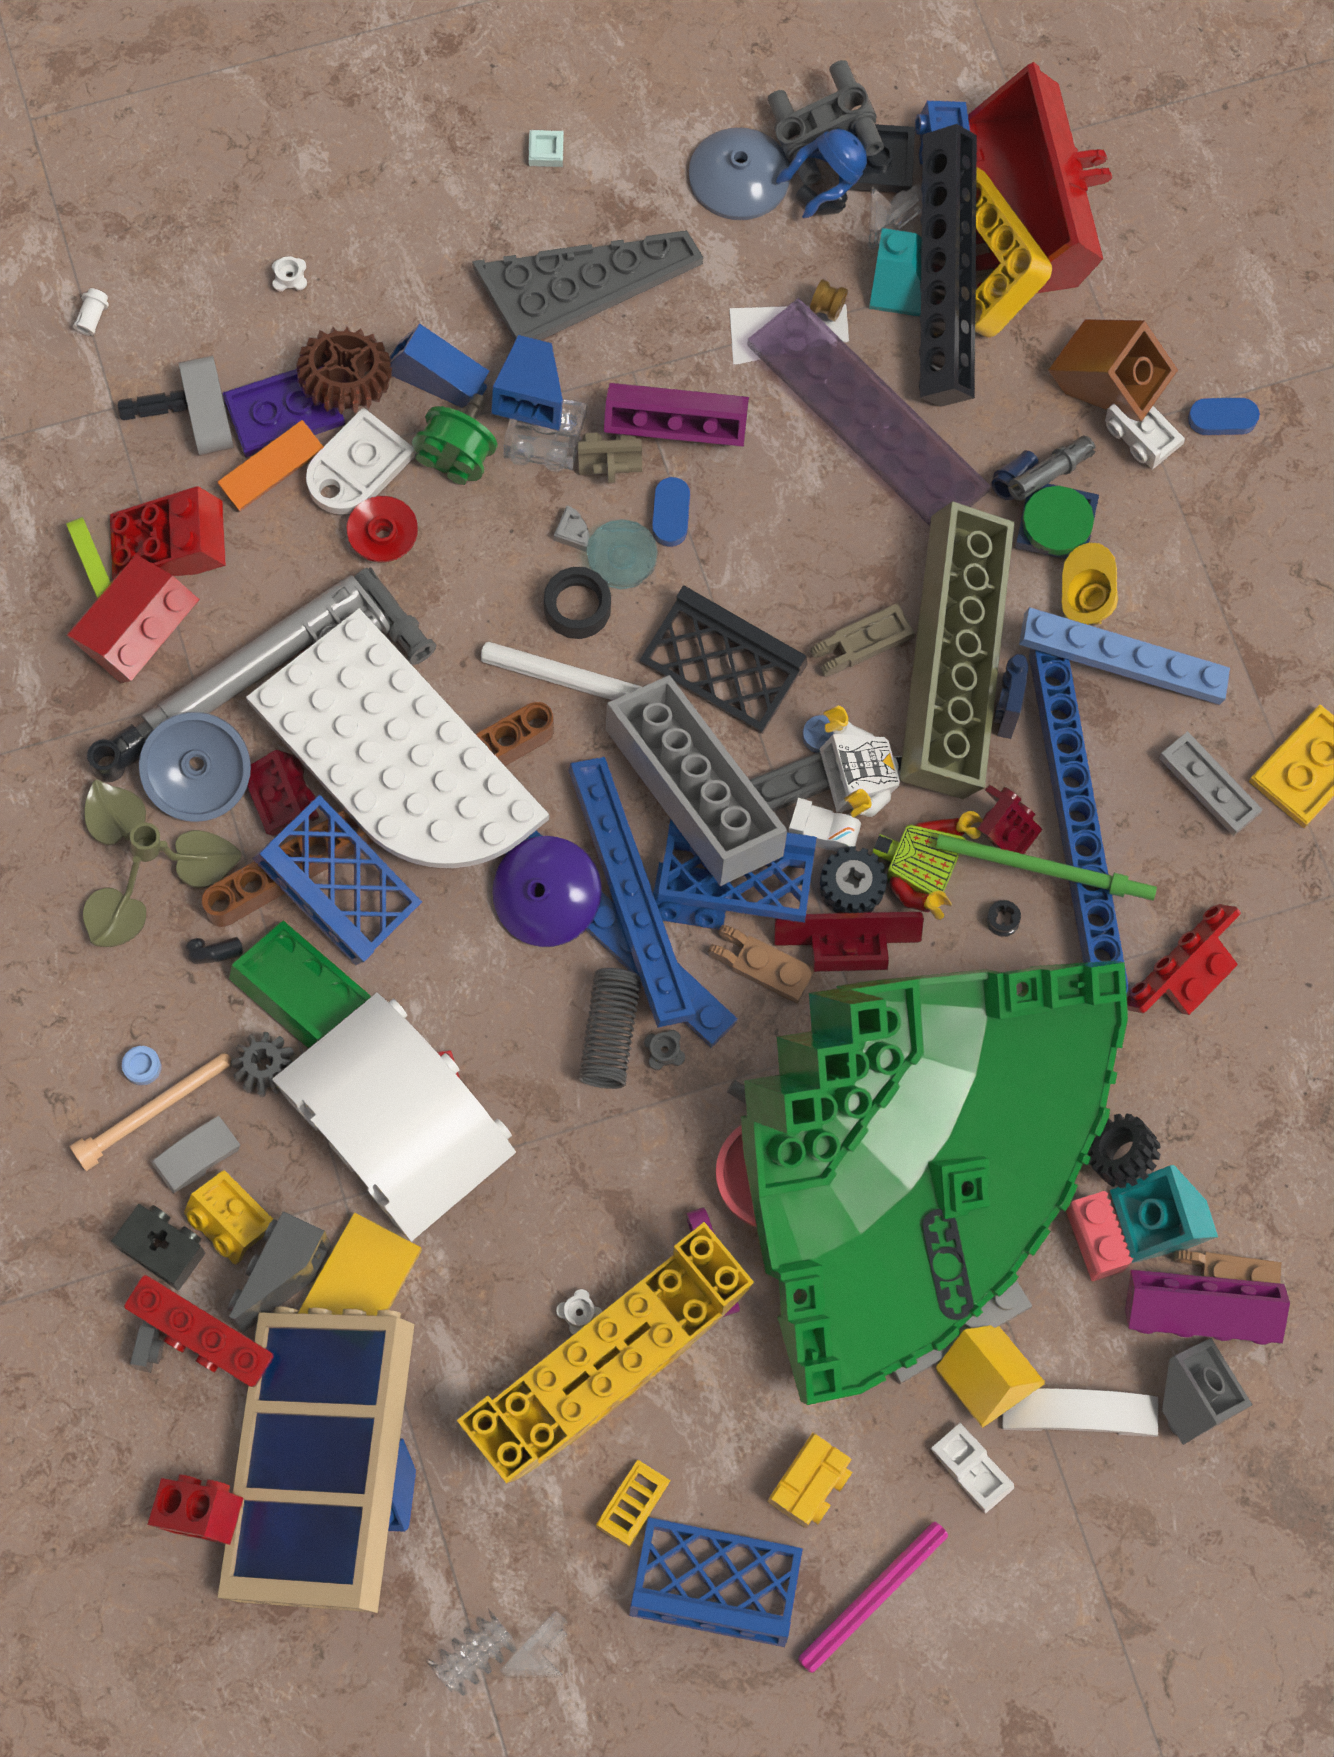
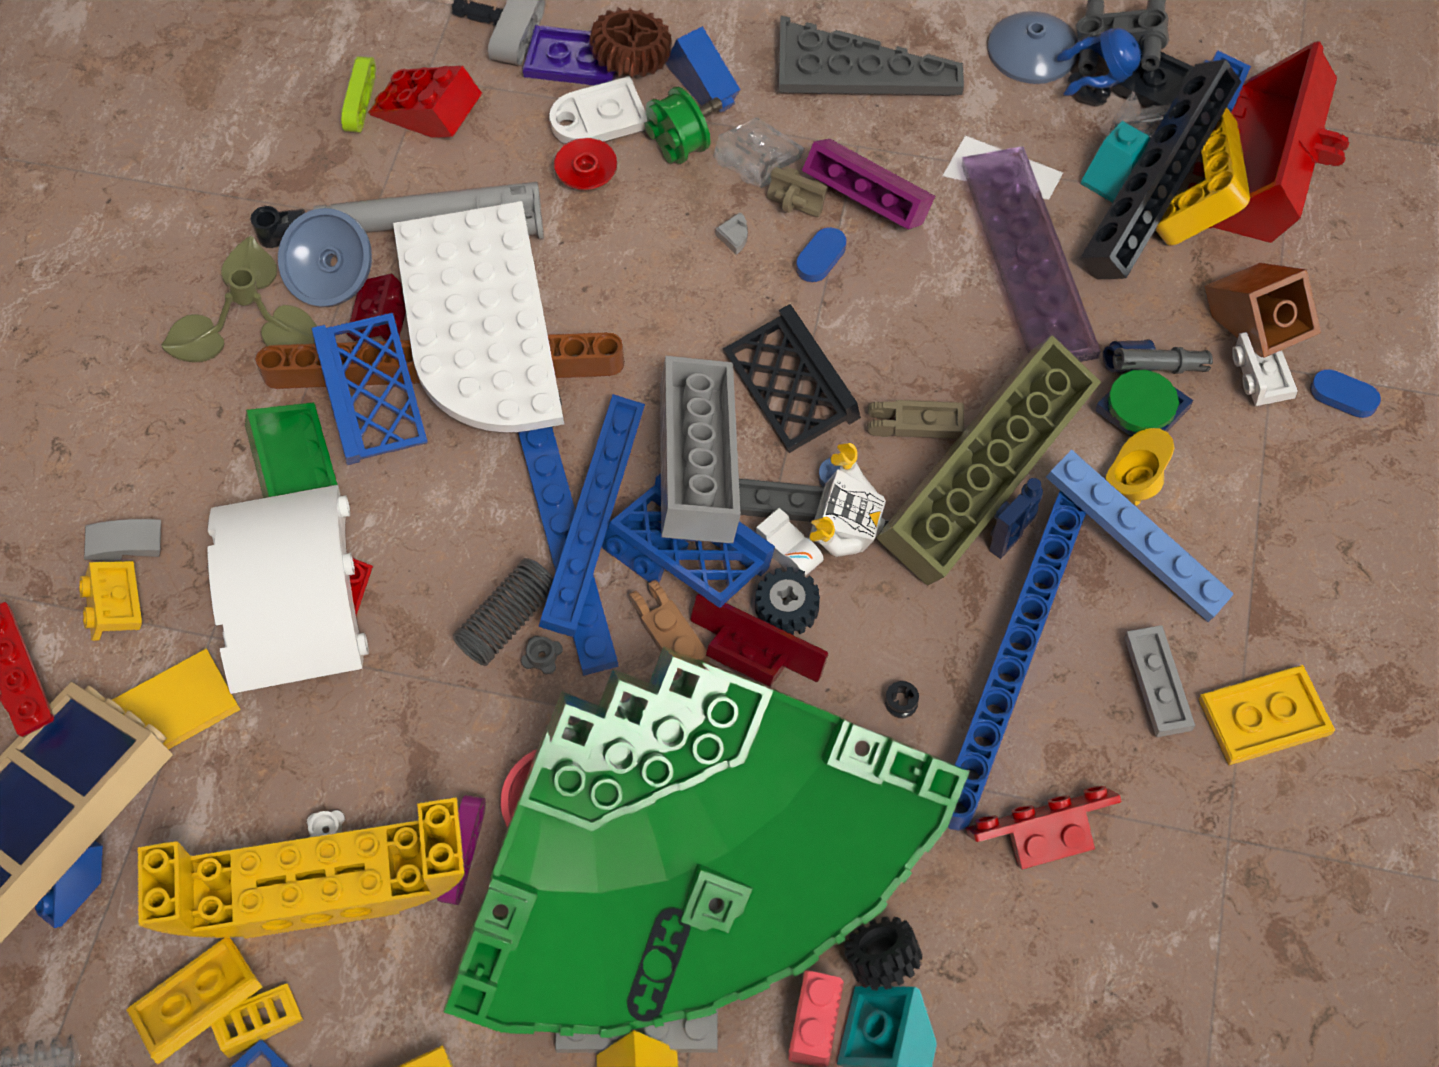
camera: 35 degrees right, 10 degrees down
red slope [66,554,200,683] -> none
light nougat piece [69,1053,232,1171] -> none
pearl dark grey brick [111,1204,206,1291] -> none
light blue tile [122,1046,161,1085] -> none
black arm [185,937,243,964] -> none
orange tile [217,420,324,512] -> none
dark grey slope [228,1212,331,1333] -> none
dark grey gear [231,1032,294,1097] -> none
dark grey pin [354,567,437,665] -> none
white axle [481,642,642,700] -> none
blue slope [491,335,563,431] -> none
dark purple dish [492,836,601,947] -> none
black tyre [544,567,611,639] -> none
clear light blue tile [587,519,658,589] -> none
pearl gold wheel [809,279,848,322] -> none
torso [872,811,983,920] -> none
bright green bar [936,834,1157,901] -> none
dark red bracket [977,784,1043,854] -> none
none -> yellow tile [126,937,262,1064]

